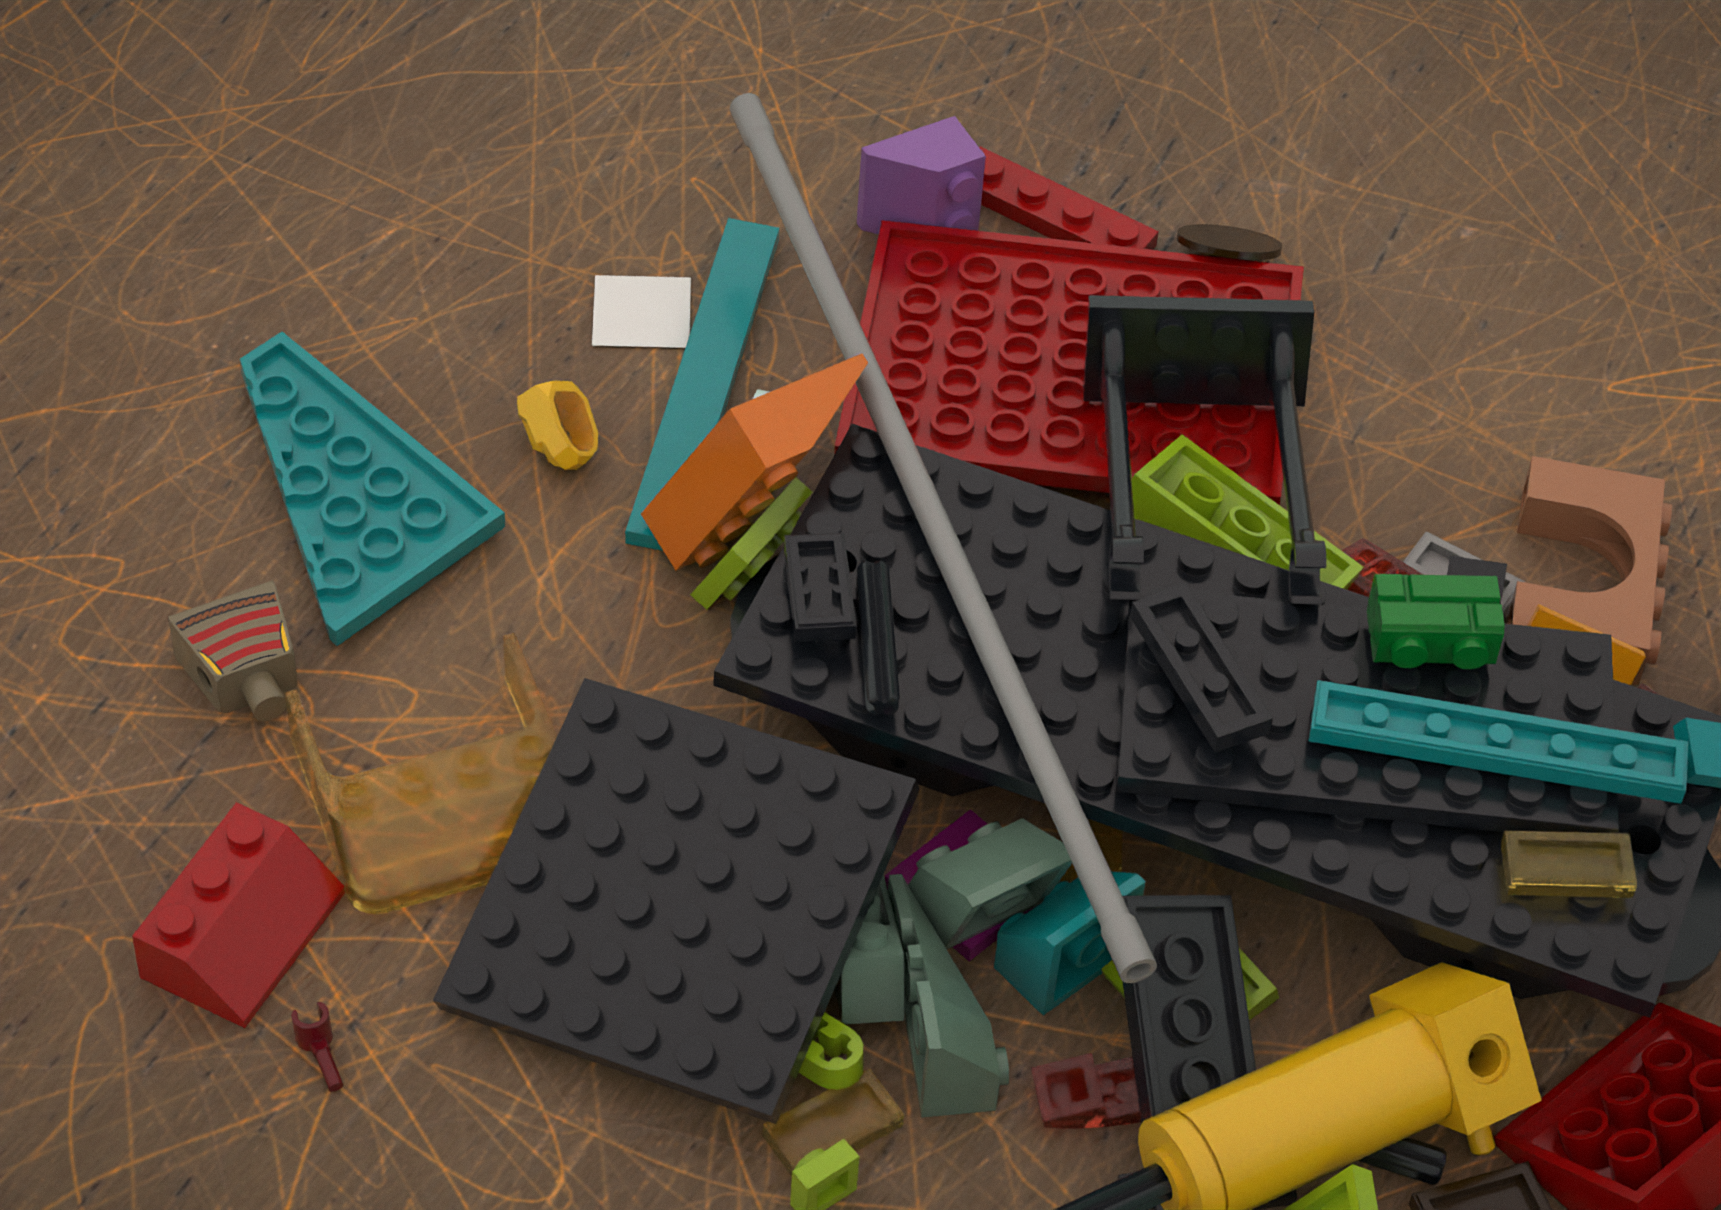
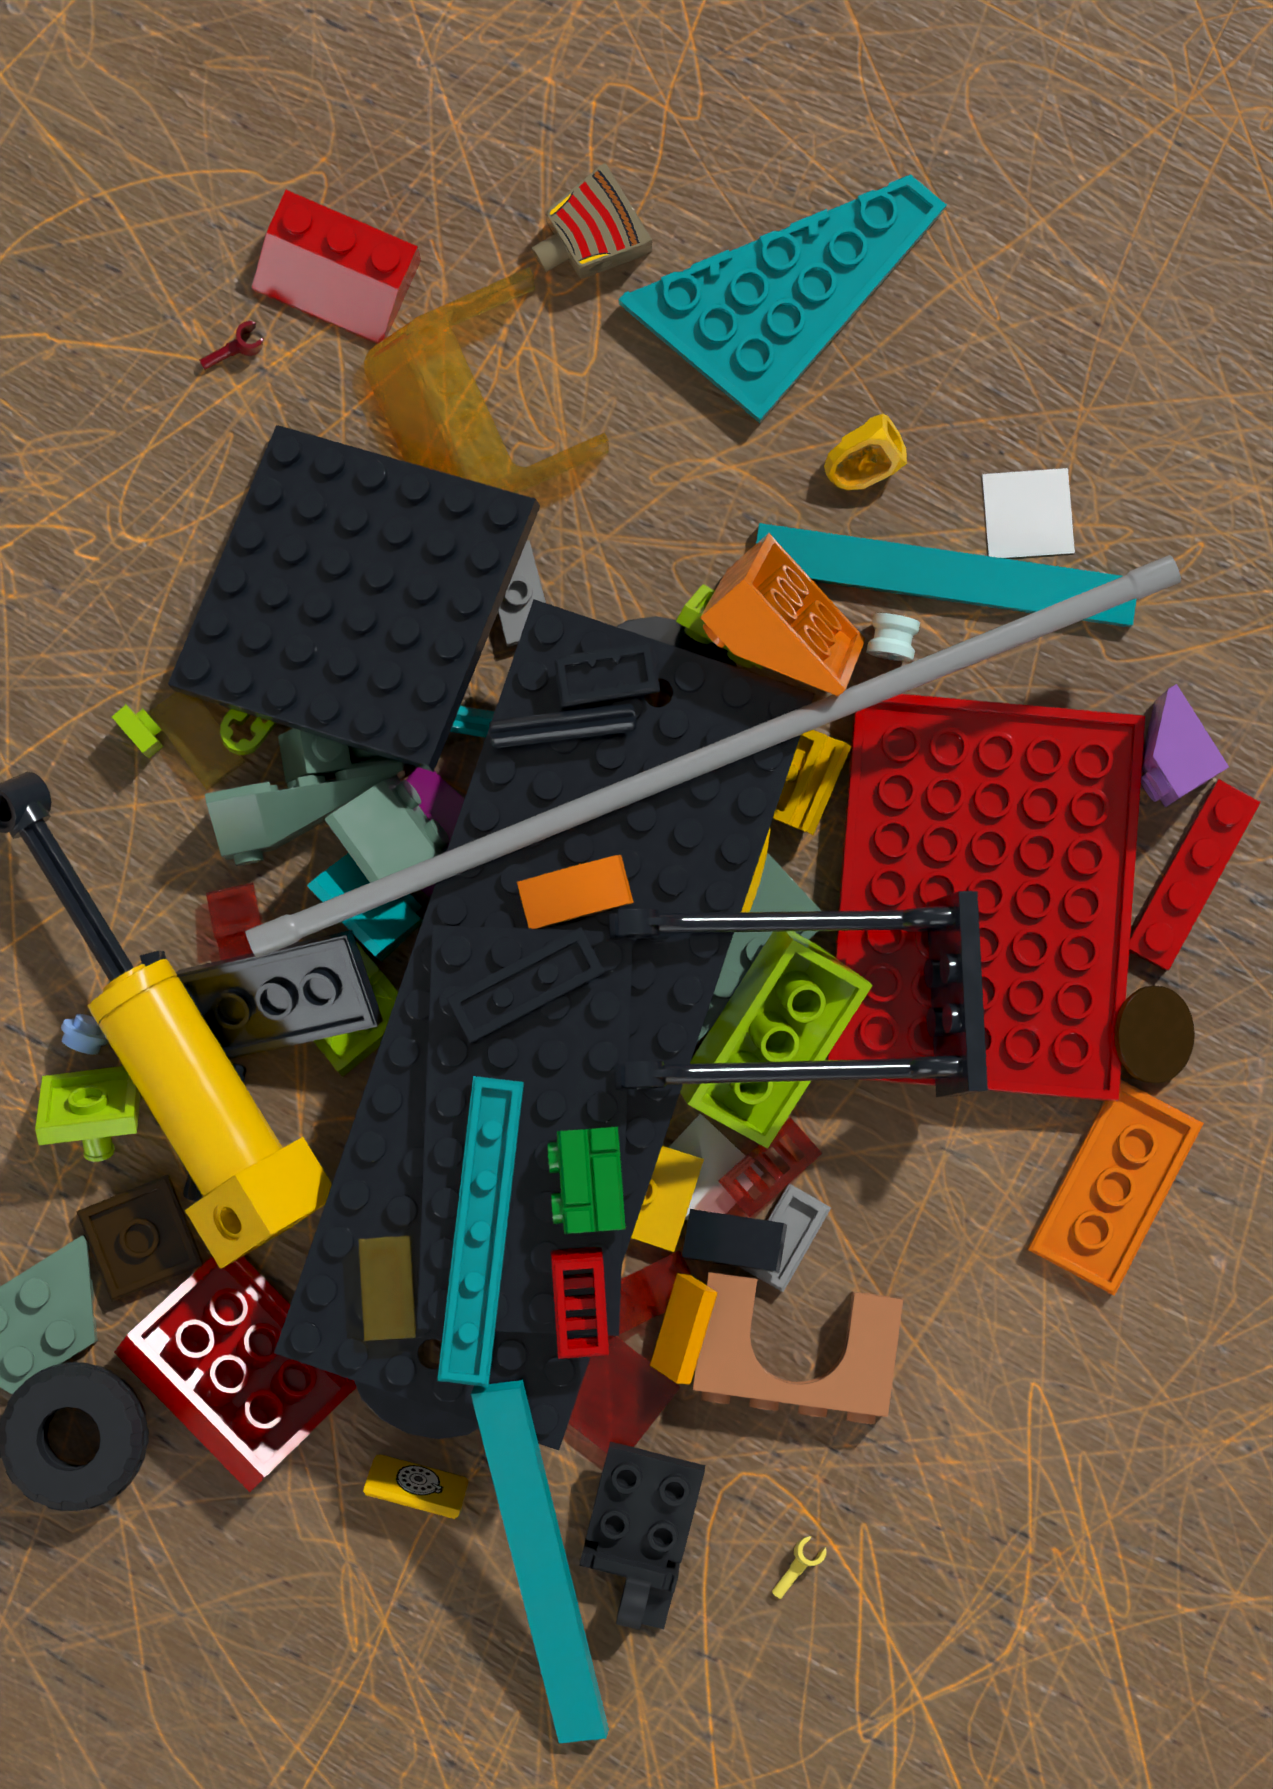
camera: 90 degrees right, 35 degrees up
none -> orange slope [517,855,634,929]
none -> red slope [551,1247,609,1359]
none -> orange tile [1026,1079,1204,1296]

